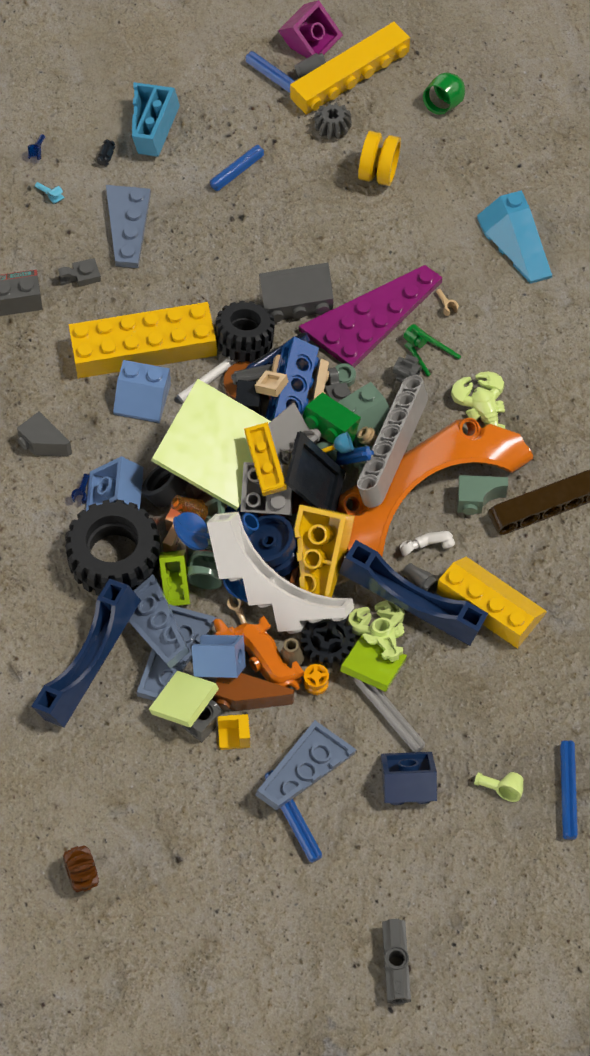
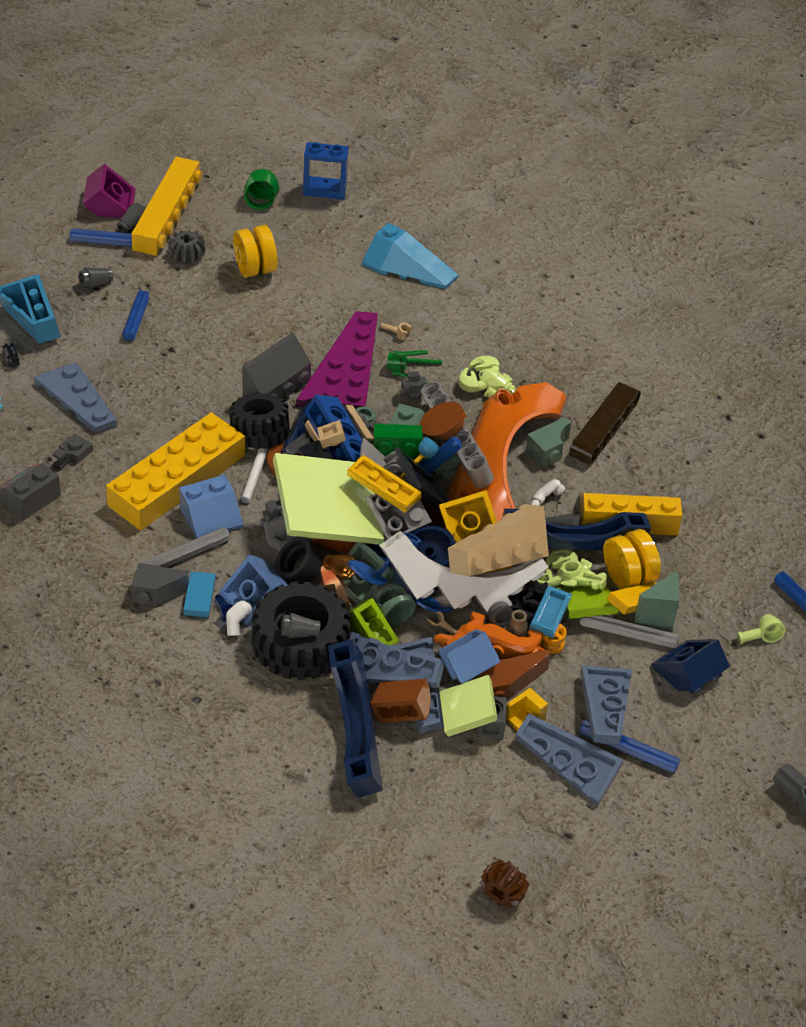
camera: 40 degrees left, 15 degrees down
none -> dark grey cone [78,267,113,290]
none -> light grey axle [140,527,230,567]
none -> dark azure tile [184,571,216,618]
none -> white arm [226,601,252,636]
none -> dark grey cone [281,613,320,639]
none -> blue window [303,142,349,200]
none -> dark orange brick [370,679,431,723]
none -> dark orange tile [420,402,466,441]
none -> tan wedge [448,504,549,576]
none -> dark grey tile [487,601,514,628]
none -> sand blue wing [516,714,623,806]
none -> dark azure tile [530,585,572,638]
none -> yellow wheel [603,529,661,590]
none -> yellow tile [607,581,656,615]
none -> sand green slope [634,571,679,632]

